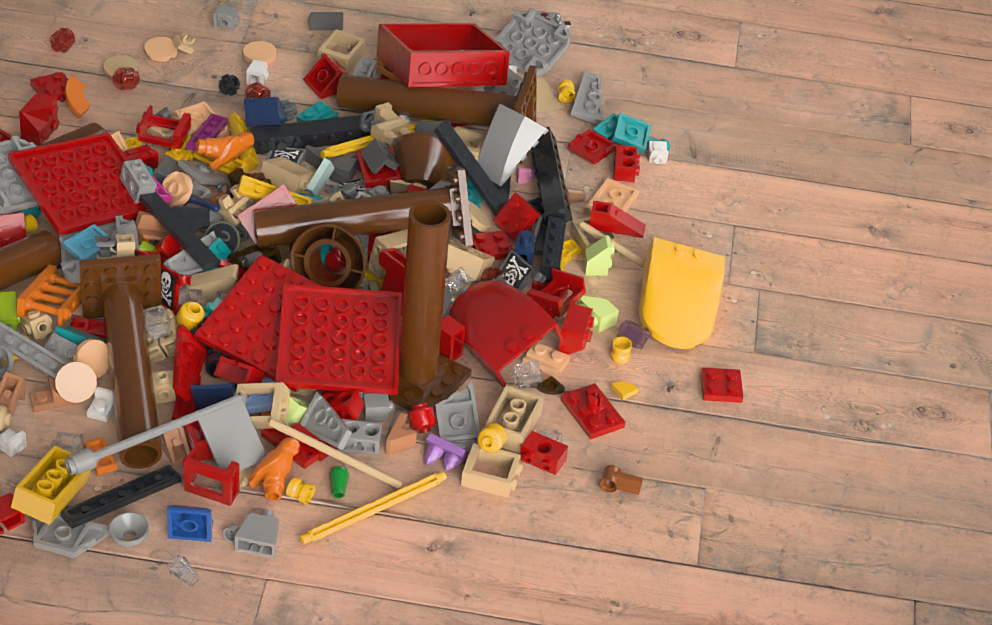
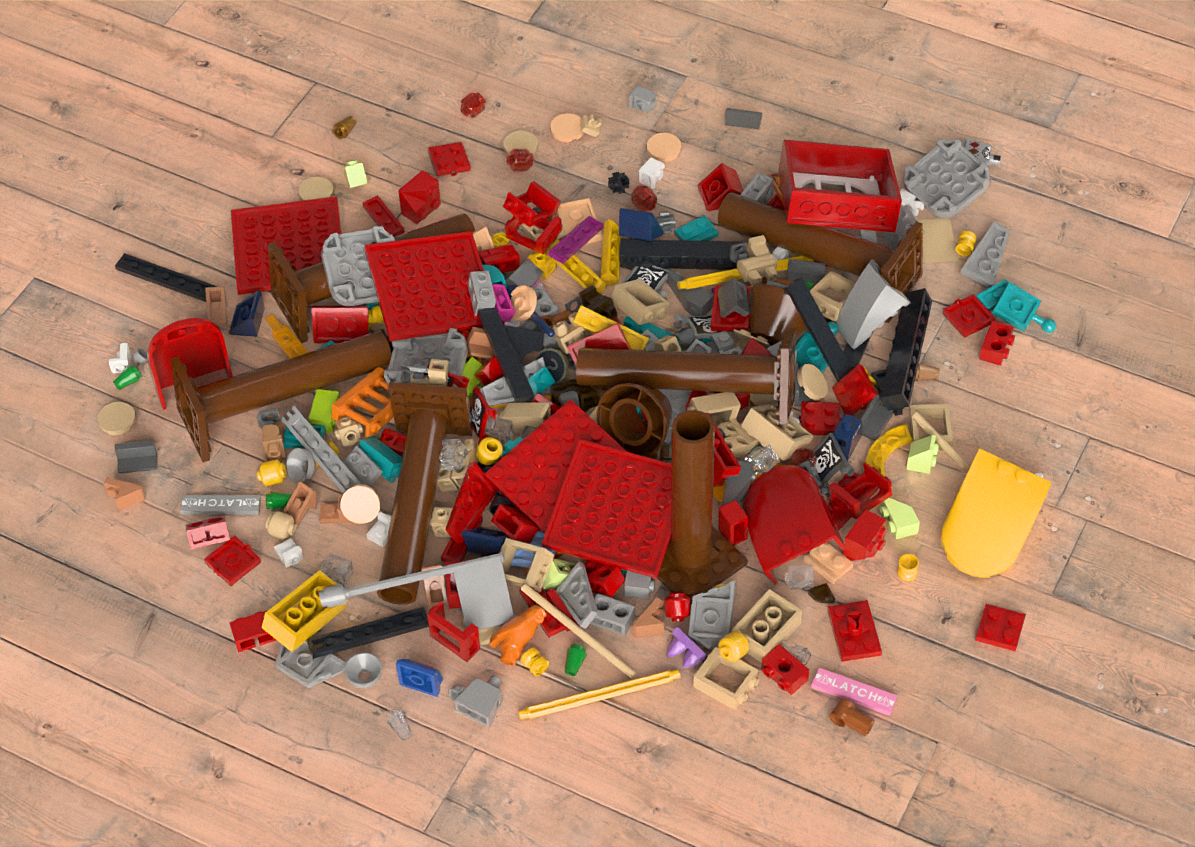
camera: 25 degrees right, 10 degrees up
medium azure plate [62,224,116,260] -> none
orange tile [64,75,91,118] -> none
light nougat tile [73,339,110,378] -> none
orange plate [83,437,118,476] -> none
light grey plate [178,160,226,186] -> none
orange animal [196,132,254,171] -> none
light aqua tile [306,158,335,196] -> none
tan window [317,29,366,73] -> none
bright pink tile [517,168,535,184] -> none
black brick [539,216,567,283] -> none
light nougat tile [584,178,639,214] -> none
red slope [589,200,646,238] -> none
yellow tile [611,381,639,400] -> none
brick [617,320,651,349] -> none
white bracket [648,141,669,164] -> none
none -> red panel [503,181,561,227]
none -> bright pink tile [811,668,897,716]

